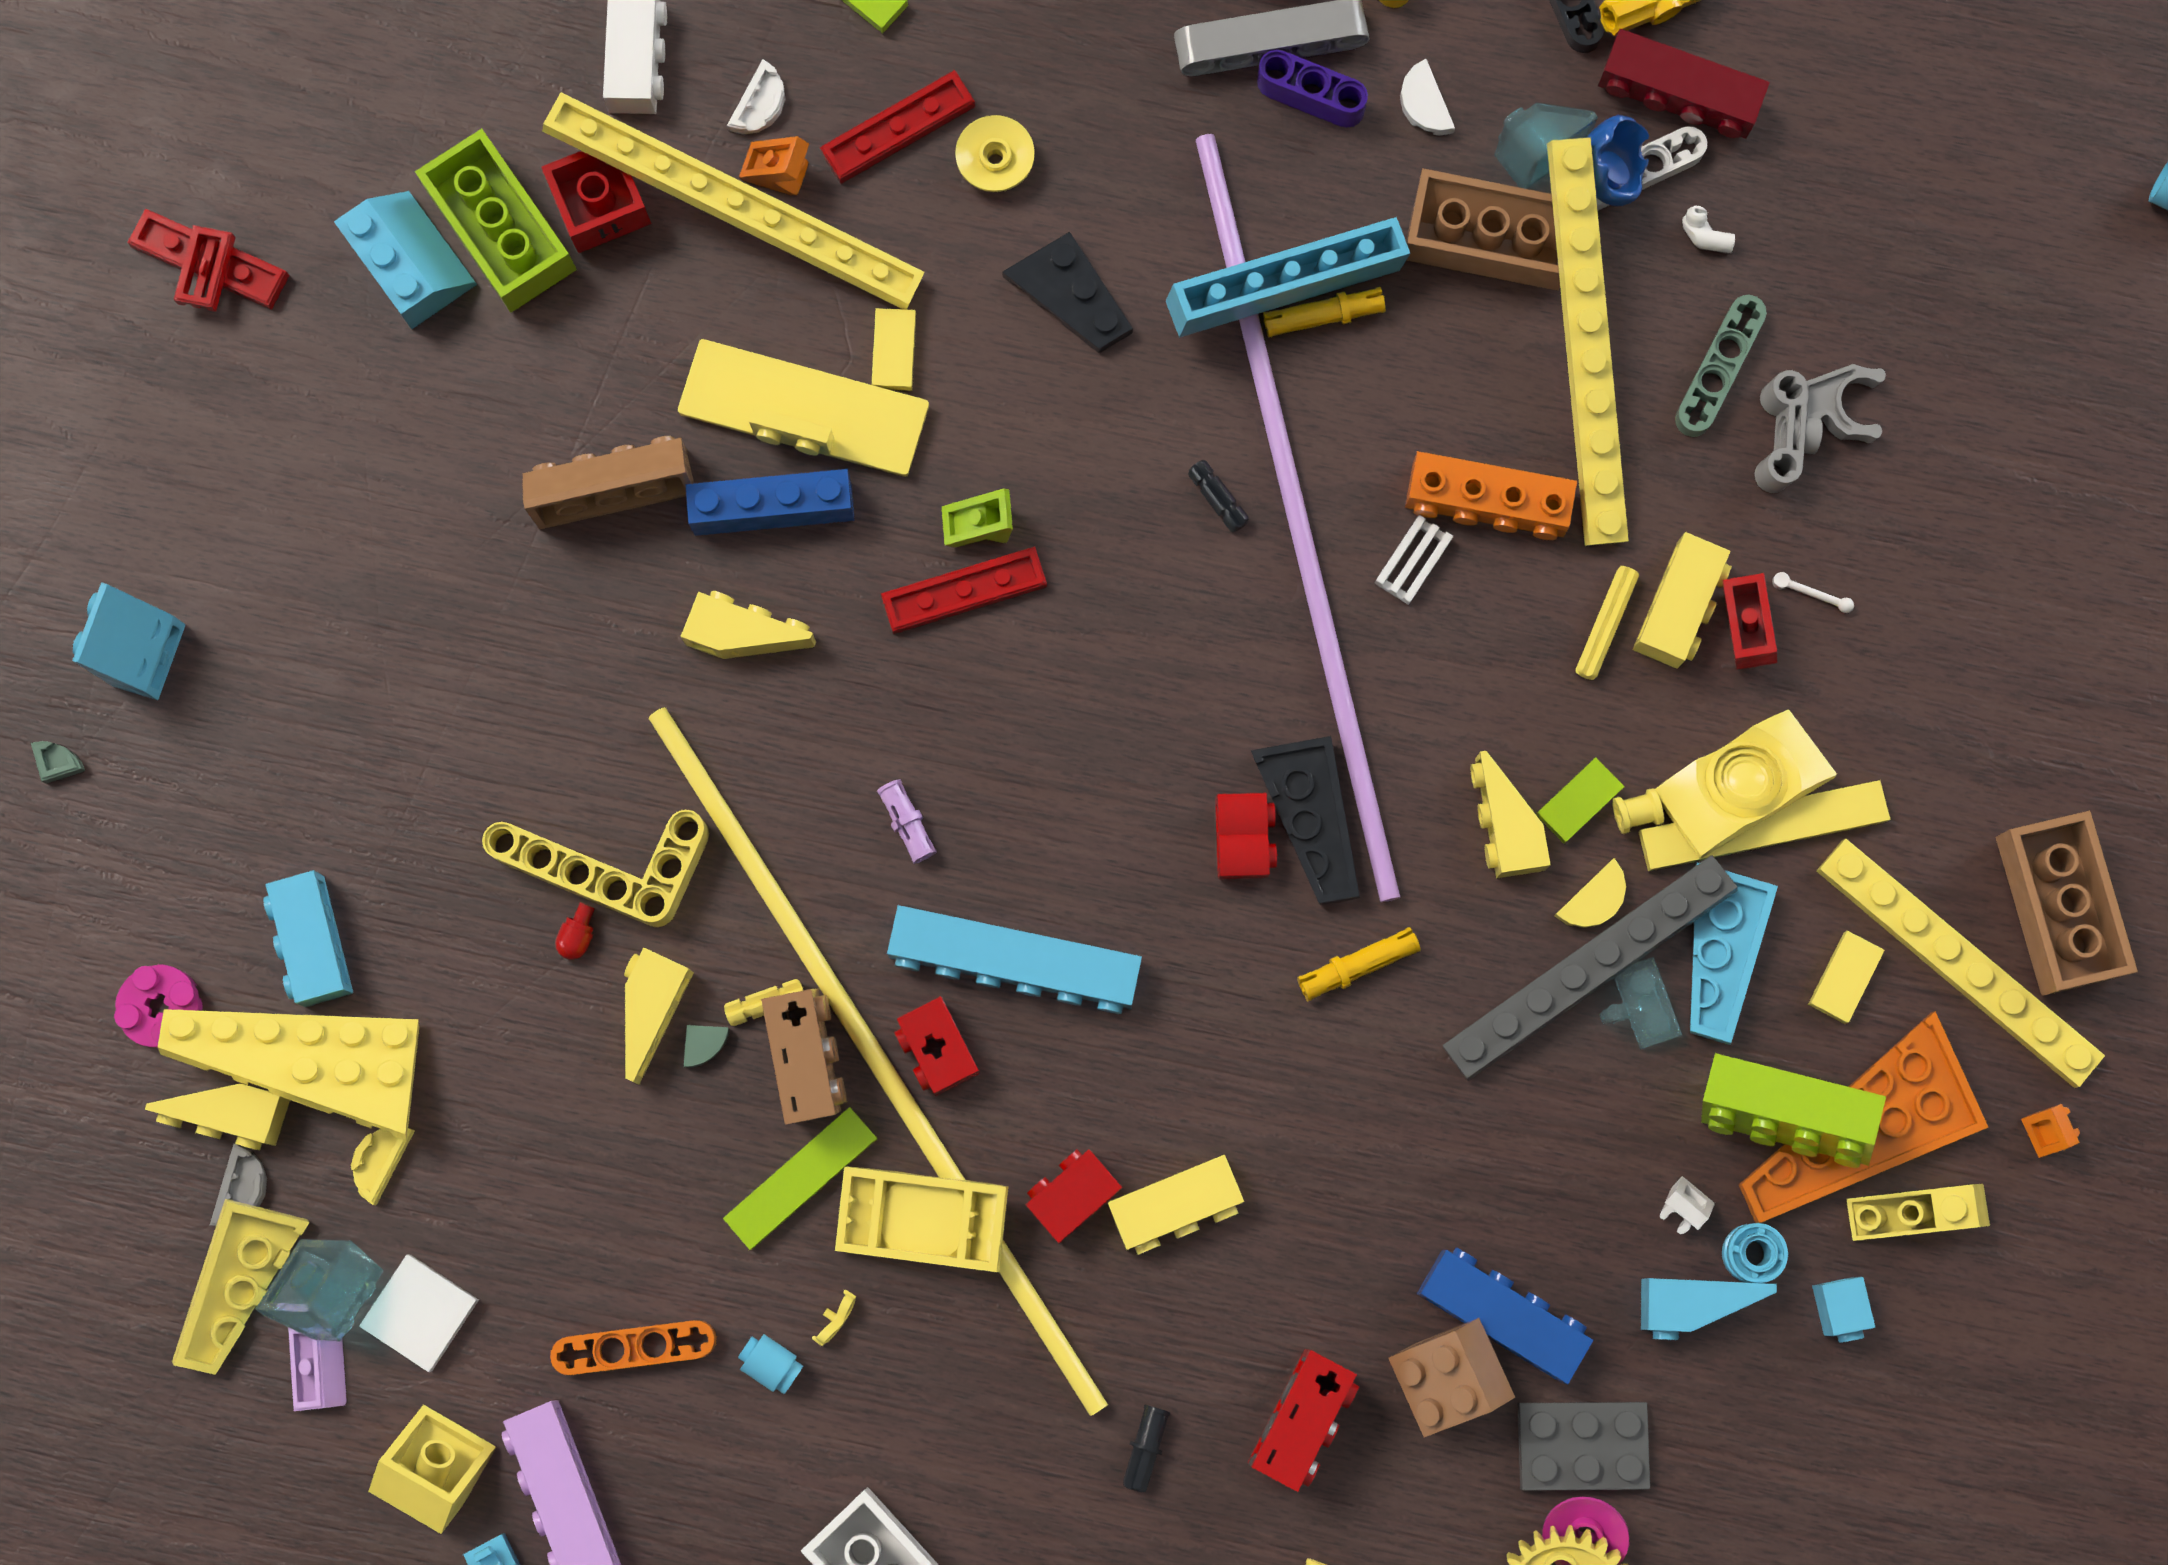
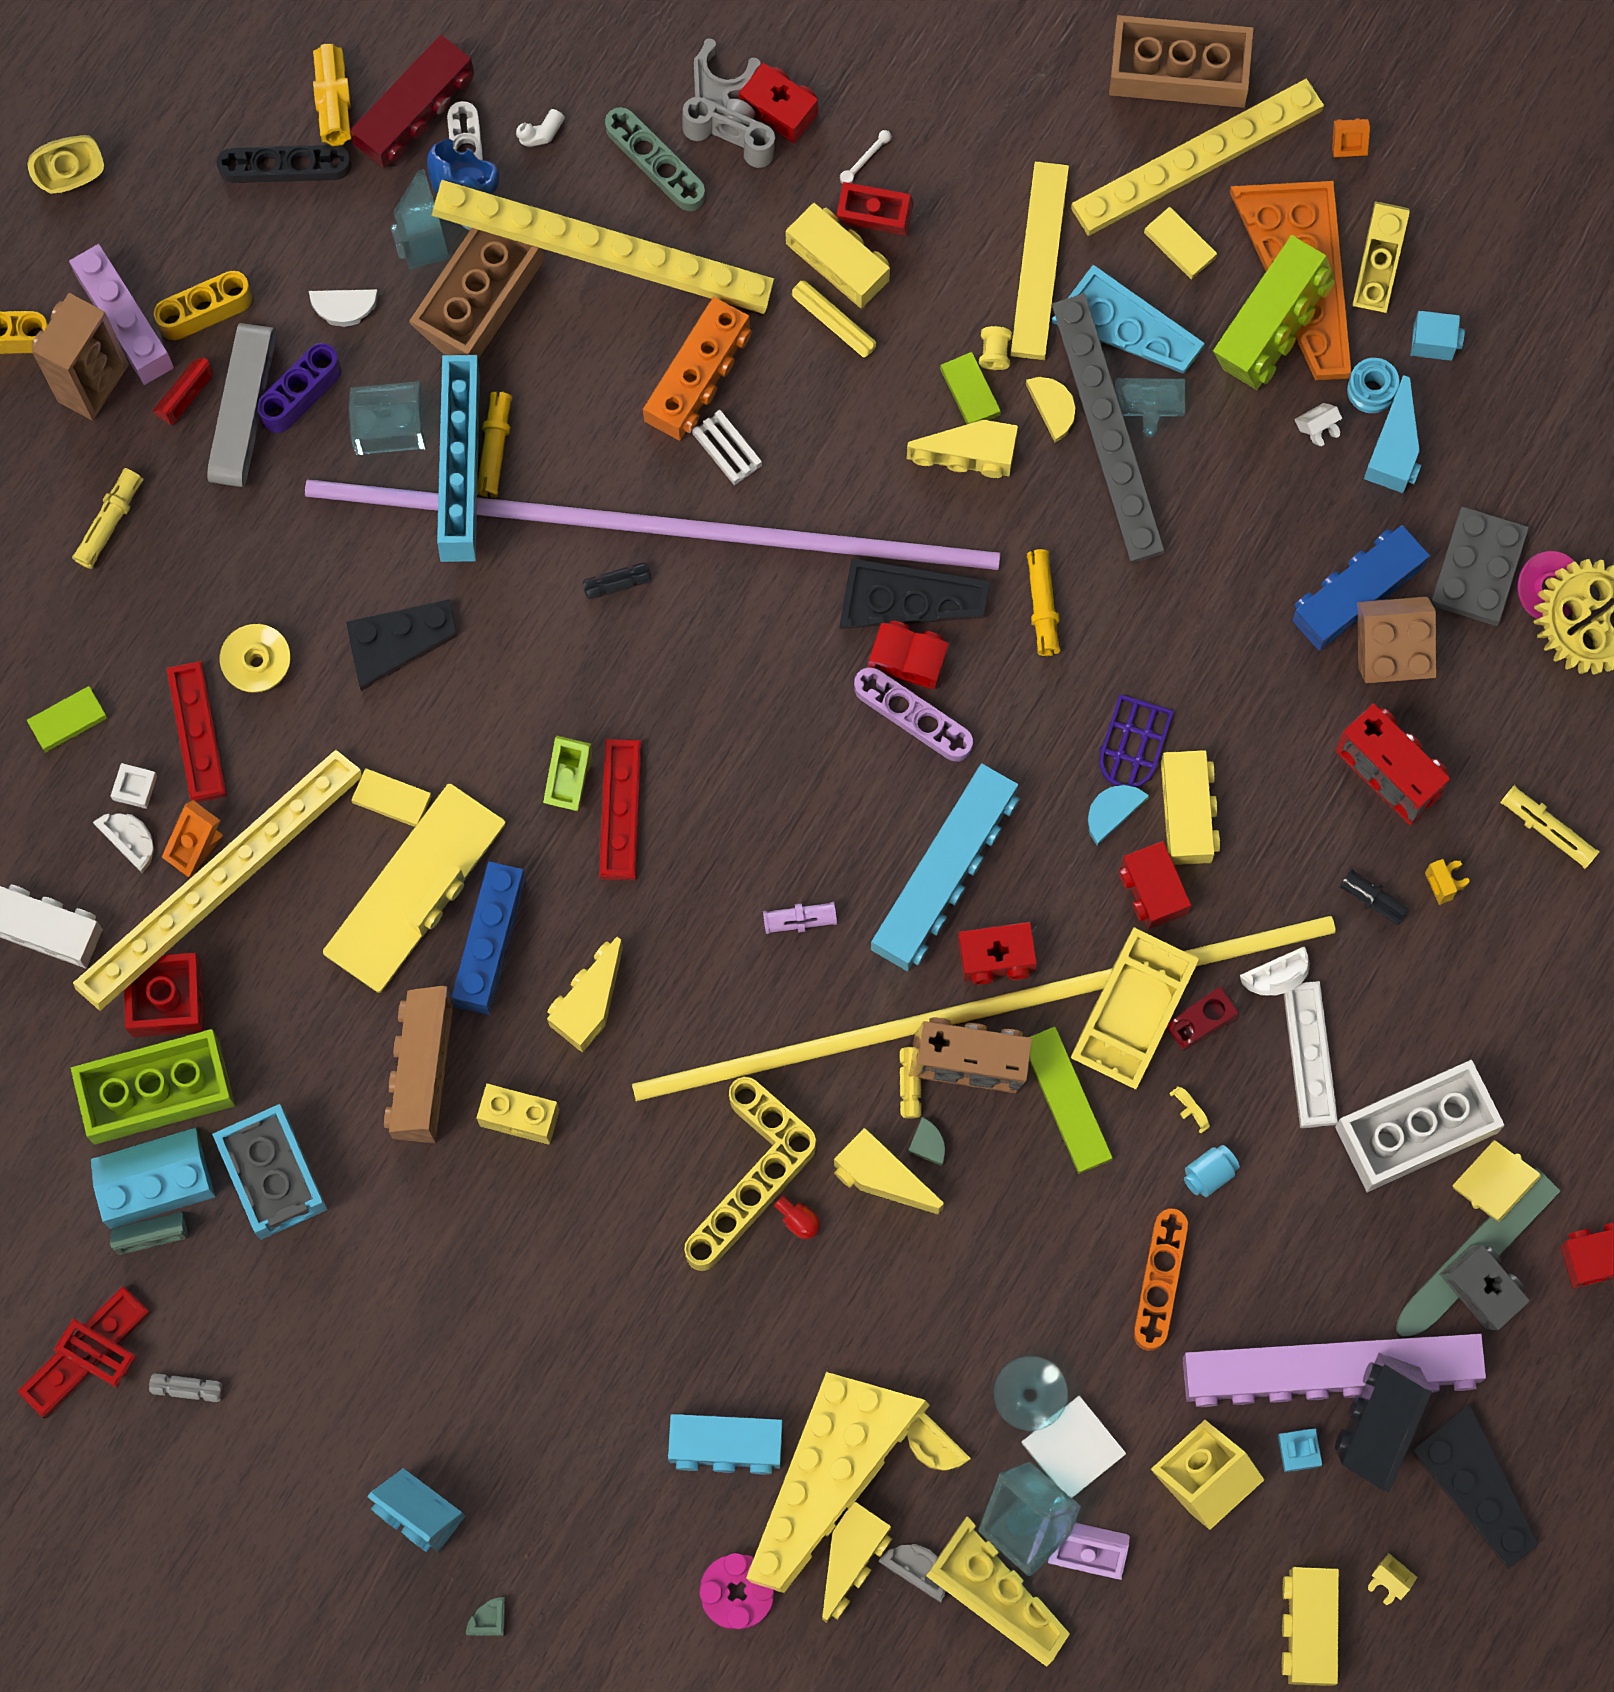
camera: 70 degrees left, 5 degrees down
light yellow slope [1655,710,1837,859] -> none
none -> sand green slope [110,1212,189,1255]
none -> white tile [111,763,157,809]
none -> light grey axle [149,1373,223,1402]
none -> dark grey piece [212,1104,328,1240]
none -> clear light blue slope [349,381,425,455]
none -> light yellow brick [477,1084,560,1145]
none -> red brick [739,63,818,144]
none -> lavender beam [854,668,973,761]
none -> clear light blue dish [994,1356,1068,1431]
none -> medium azure tile [1088,785,1149,846]
none -> dark purple window [1099,694,1173,788]
none -> dark red leg [1166,987,1239,1051]
none -> white tile [1240,946,1310,995]
none -> white tile [1283,981,1338,1128]
none -> yellow tile [1425,859,1470,905]

